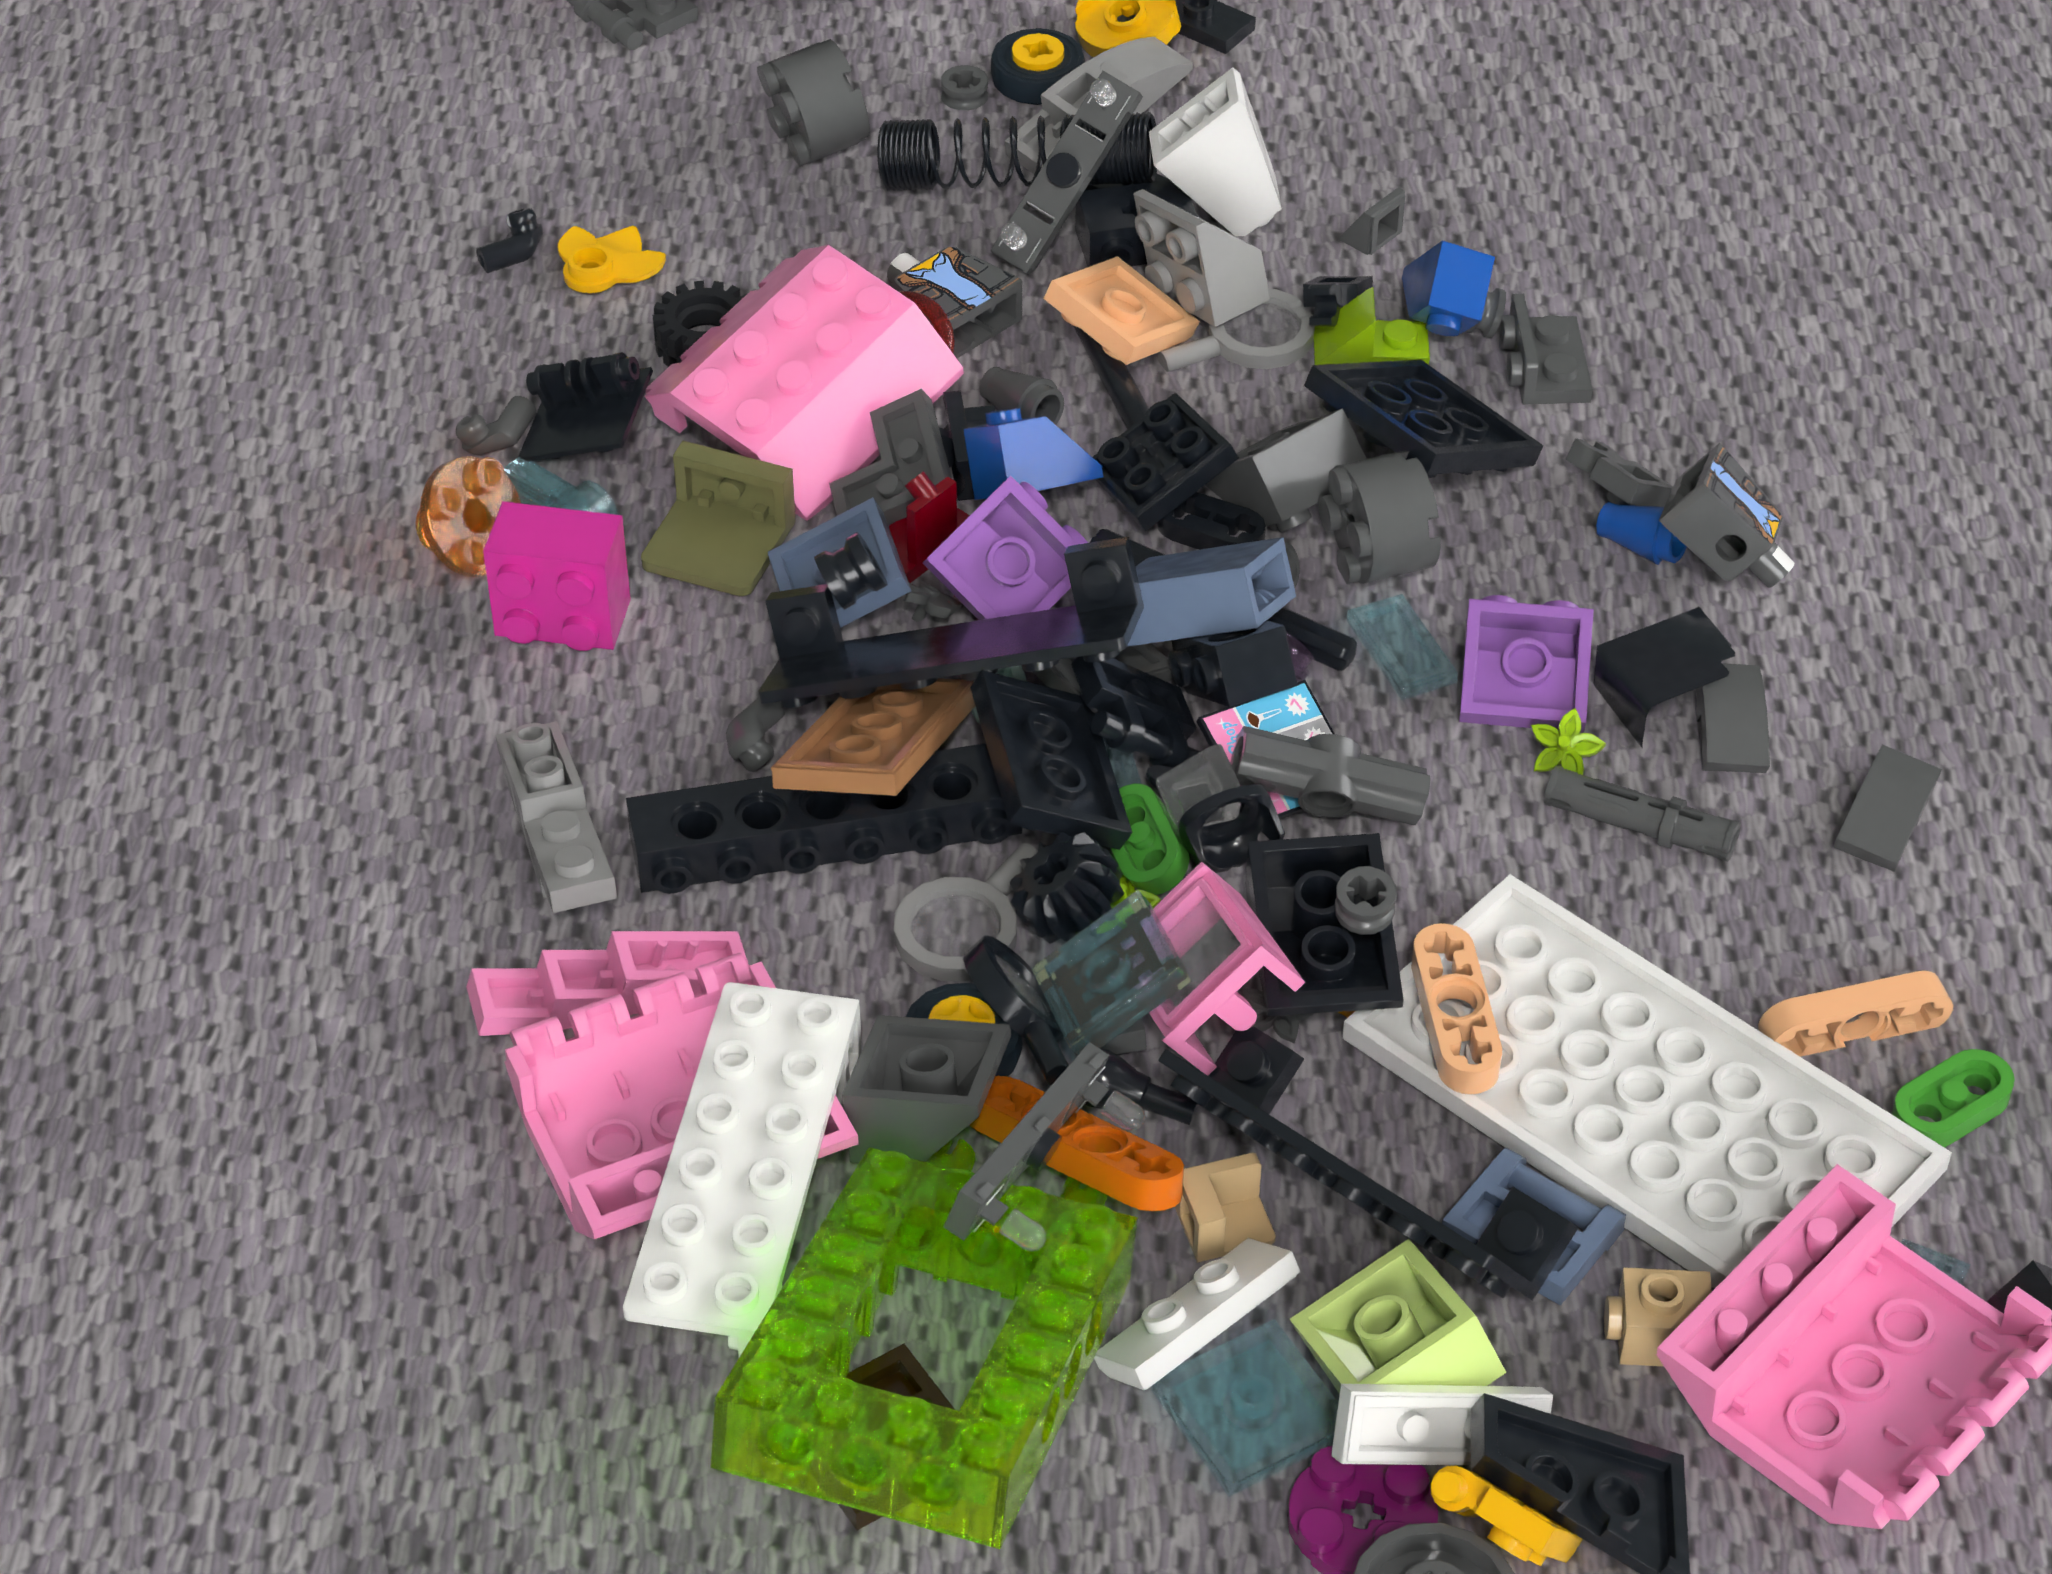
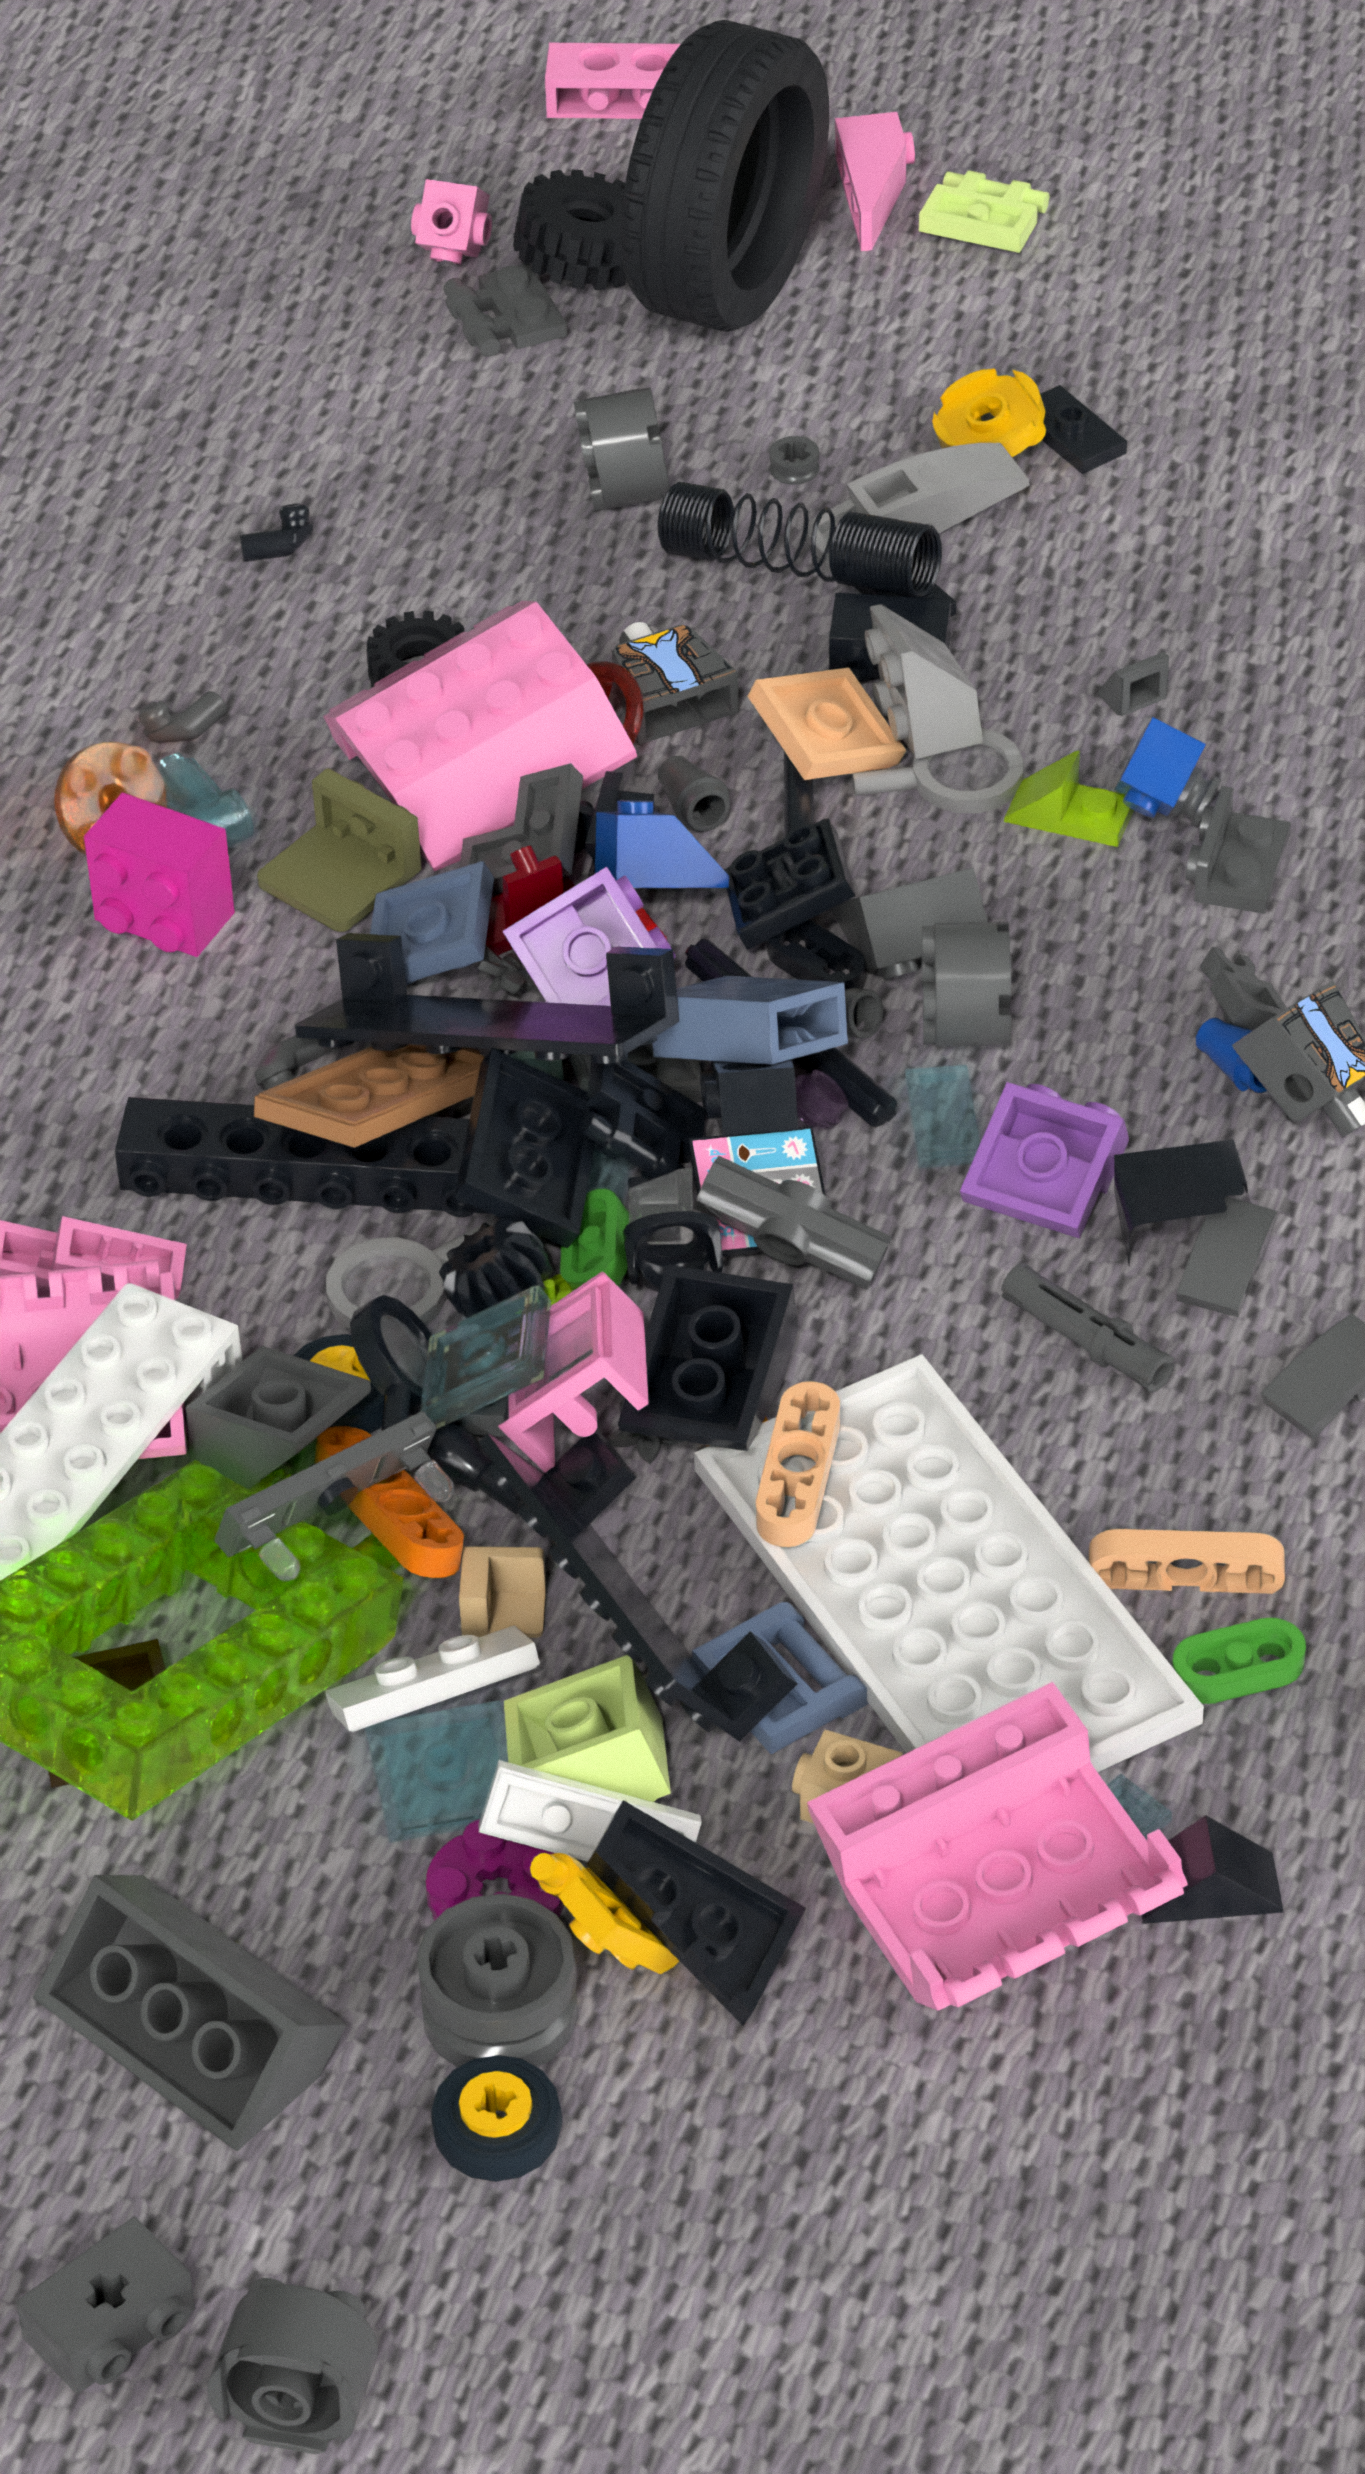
camera: 20 degrees right, 0 degrees up
light grey slope [495,721,617,913] -> none
black hinge [517,352,653,463] -> none
yellow plate [558,226,666,293] -> none
black wheel [814,532,888,610] -> none
dark grey piece [990,71,1143,275] -> none
black wheel [991,28,1085,105] -> none
white slope [1149,67,1282,236] -> none
black plate [1303,276,1373,327] -> none
black plate [1304,359,1544,478] -> none
dark grey bush [1335,866,1397,935] -> none
lime plant [1531,708,1606,775] -> none

